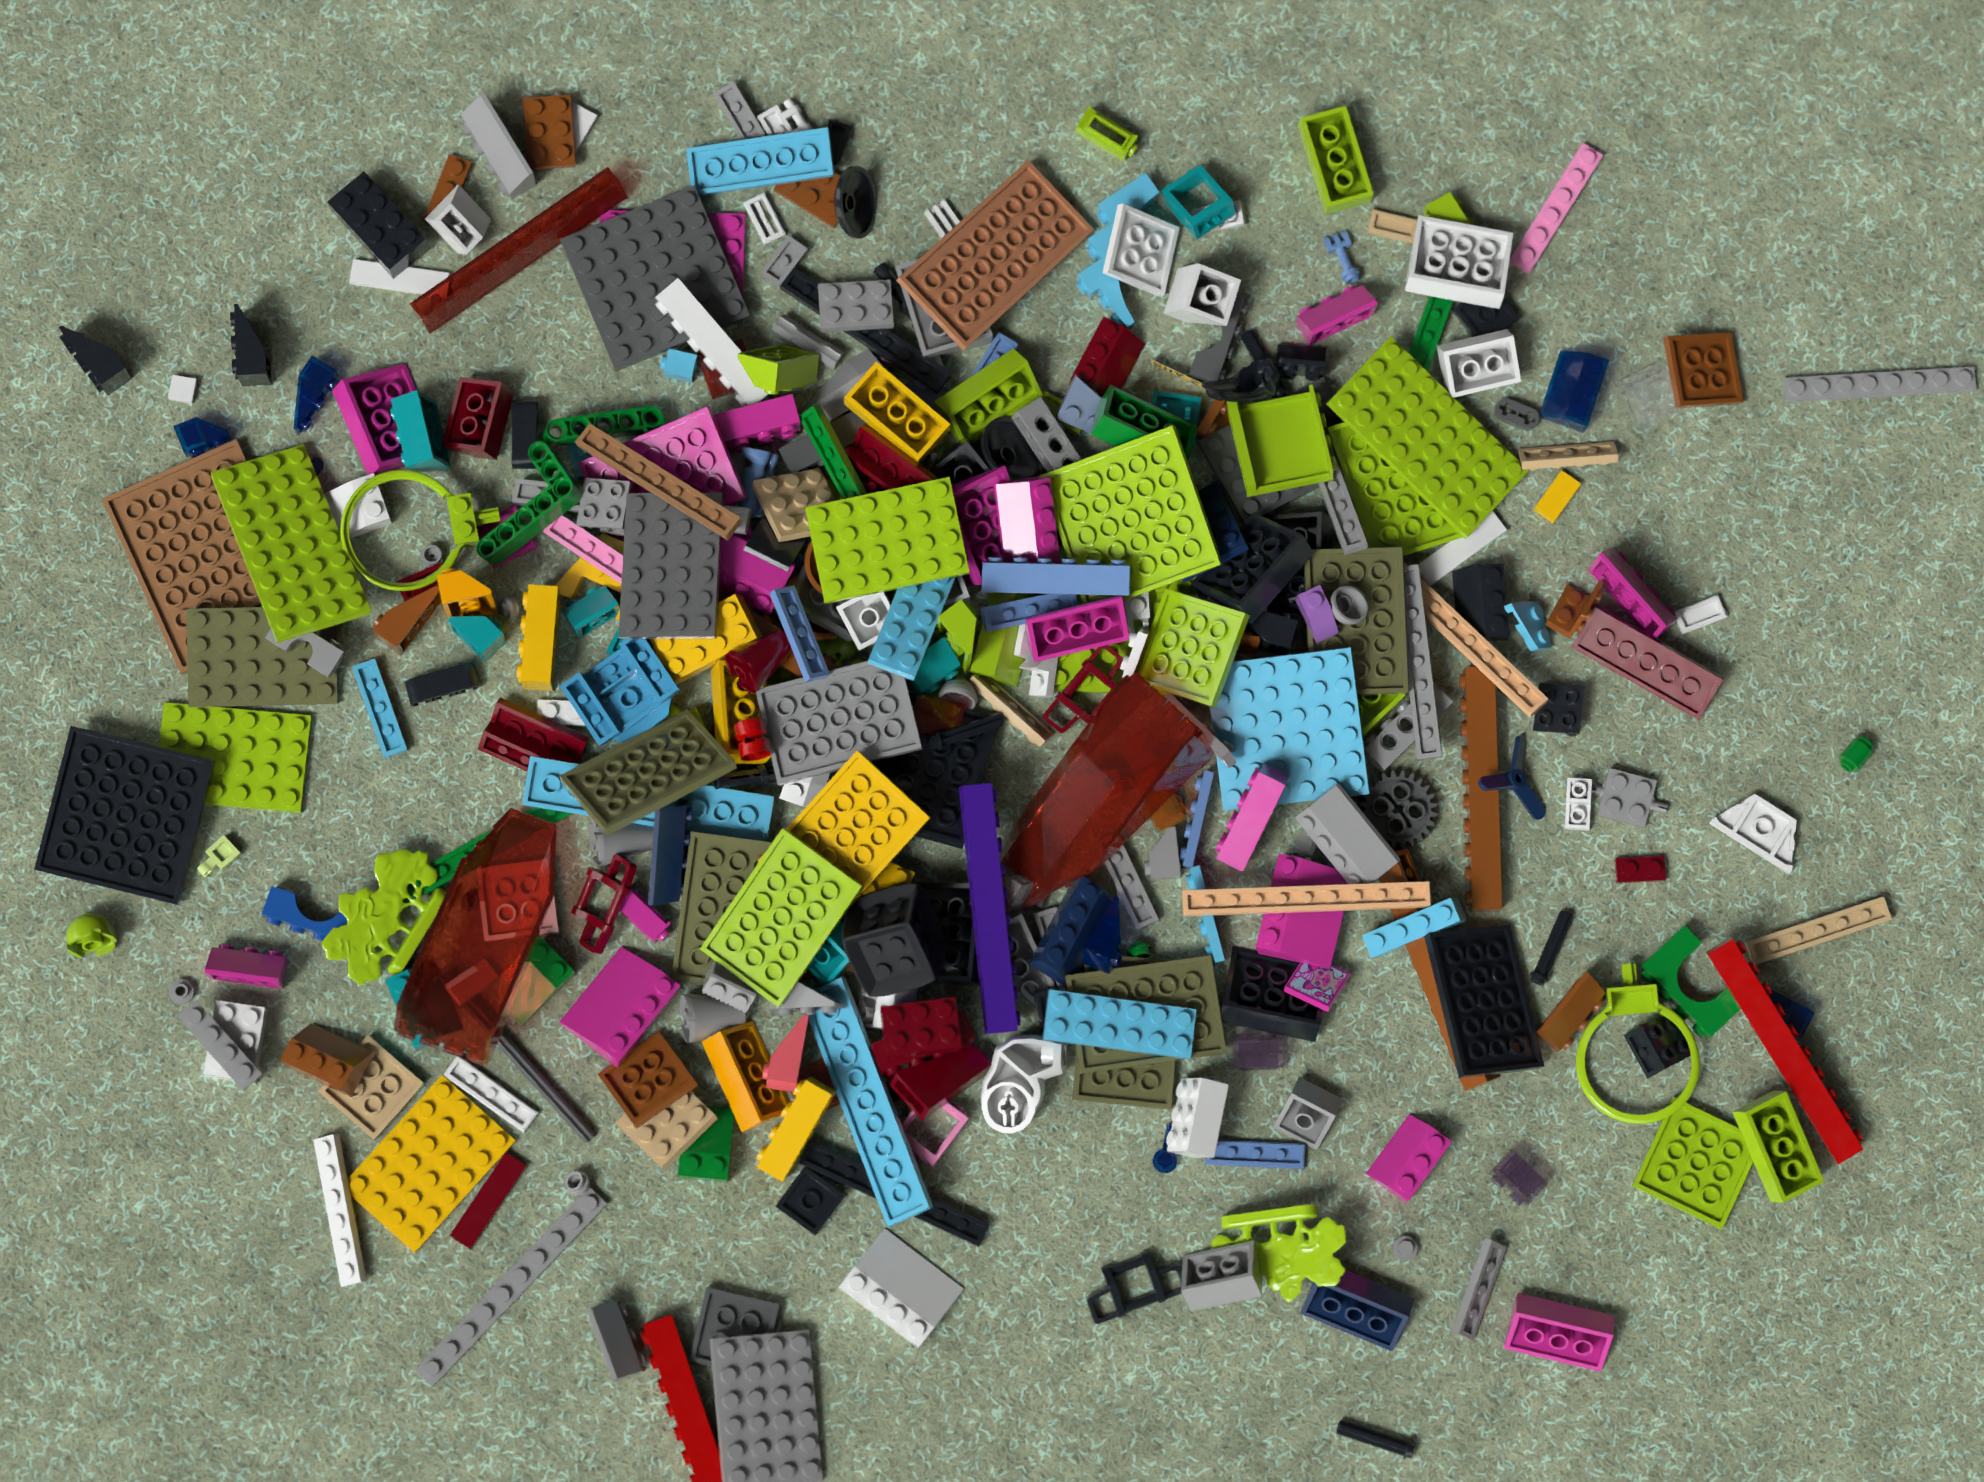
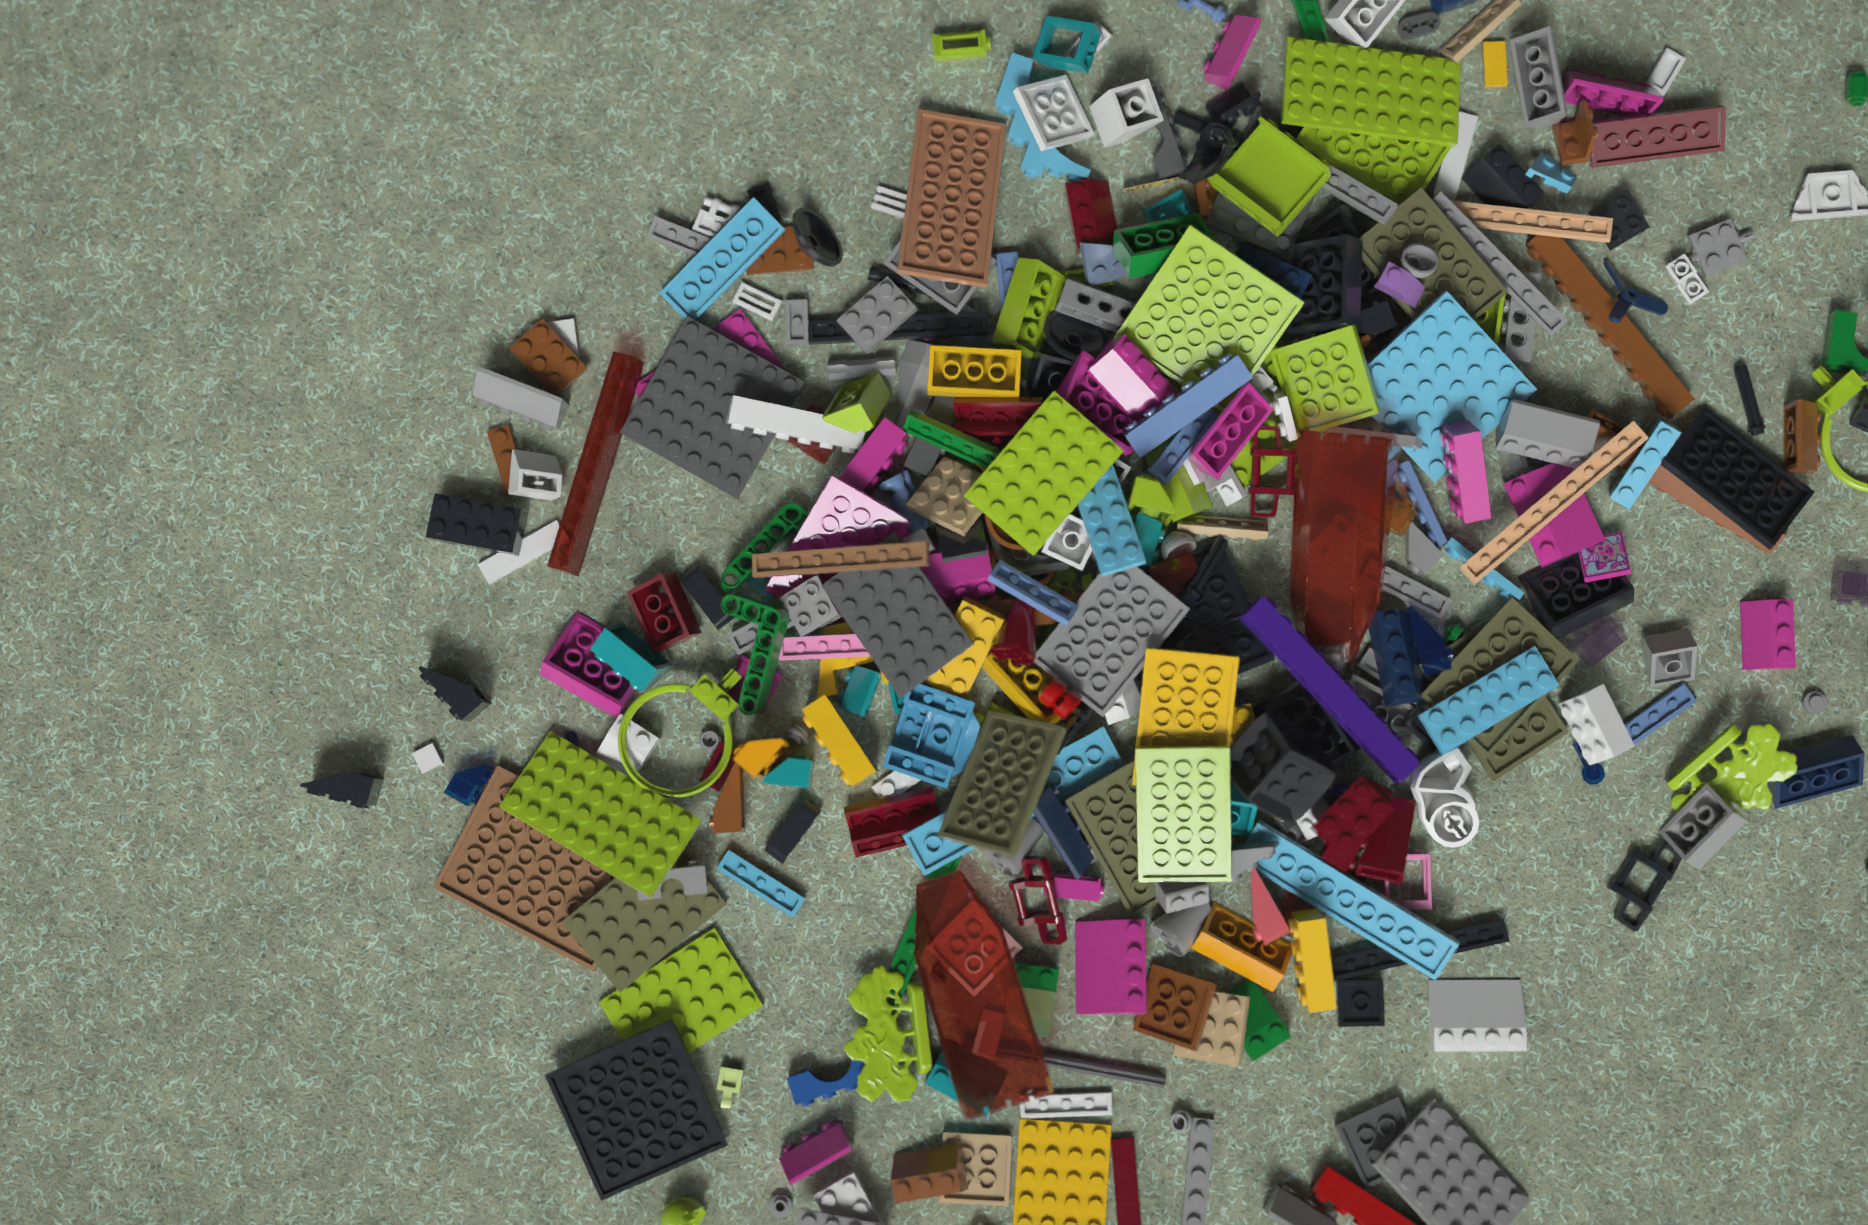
camera: 20 degrees left, 5 degrees up
clear blue slope [293,355,339,435] -> none
medium azure brick [660,349,698,383] -> none
dark grey gear [1358,770,1437,850] -> none
dark red plate [1614,856,1666,884] -> none
none -> light grey slope [1510,26,1567,129]

